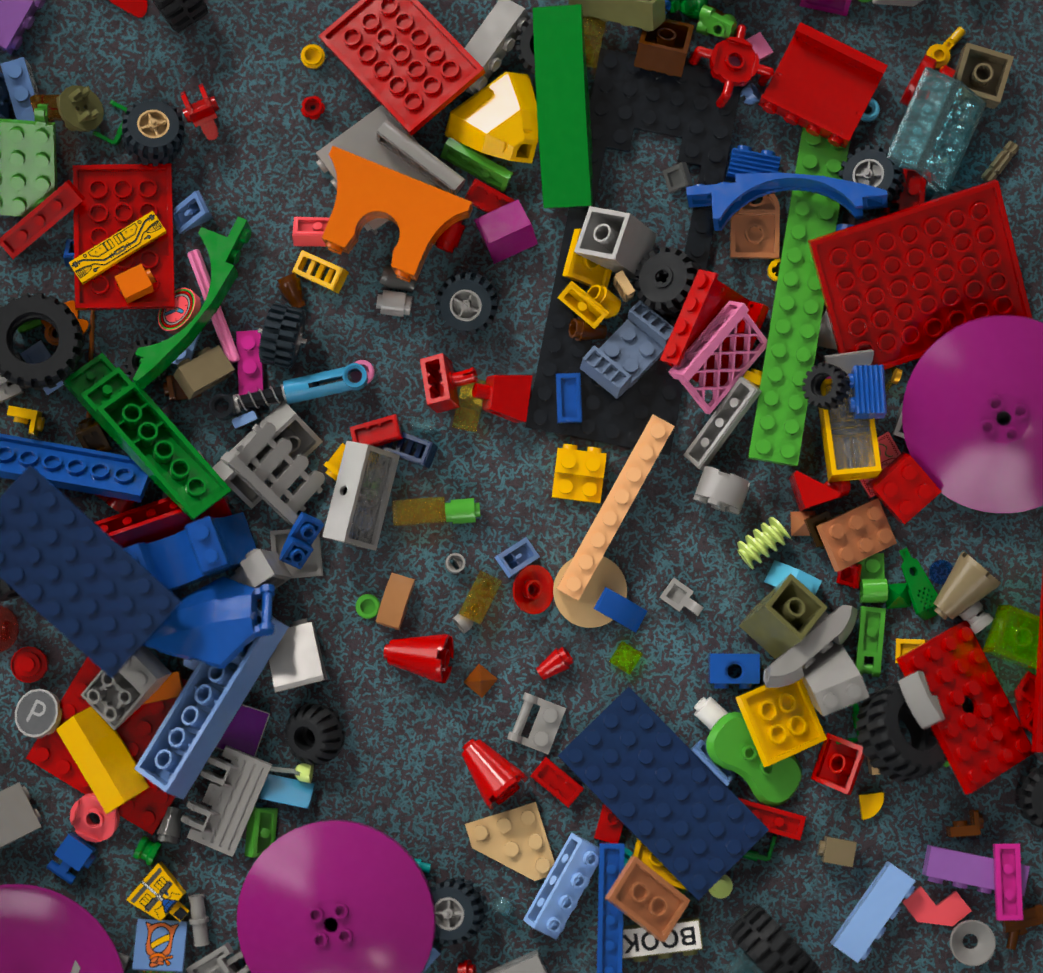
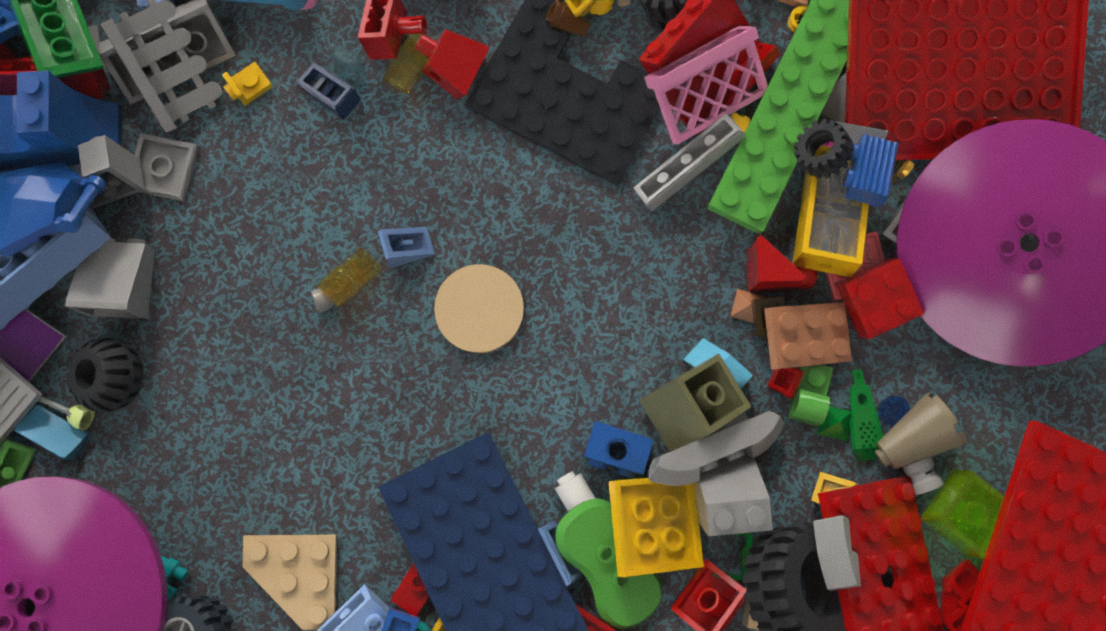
camera: 15 degrees right, 5 degrees down
blue slope [279,511,324,570] -> none
light grey brick [322,441,400,551] -> none
red plate [349,414,403,447] -> none
bright green tile [355,594,380,619] -> none
medium nougat slope [376,573,415,630] -> none
red cone [383,634,454,683] -> none
clear yellow slope [392,497,446,526] -> none
bright green brick [445,498,481,524] -> none
light grey hinge [445,553,465,574] -> none
red cone [461,739,528,809] -> none
dark orange slope [464,664,498,698] -> none
light grey plate [507,692,566,754] -> none
red dish [513,565,554,614] -> none
red plate [530,757,584,808] -> none
red cone [536,646,574,680] -> none
yellow plate [552,444,607,504] -> none
blue tile [556,373,582,423] -> none
light nougat brick [556,414,674,601] -> none
sand blue plate [580,300,674,399] -> none
blue slope [594,587,647,633] -> none
clear neon green plate [609,641,643,675] -> none
light grey plate [659,578,704,616] -> none
light grey brick [693,466,750,515] -> none
yellowish green piece [737,517,791,570] -> none
bright green plate [855,606,886,677] -> none

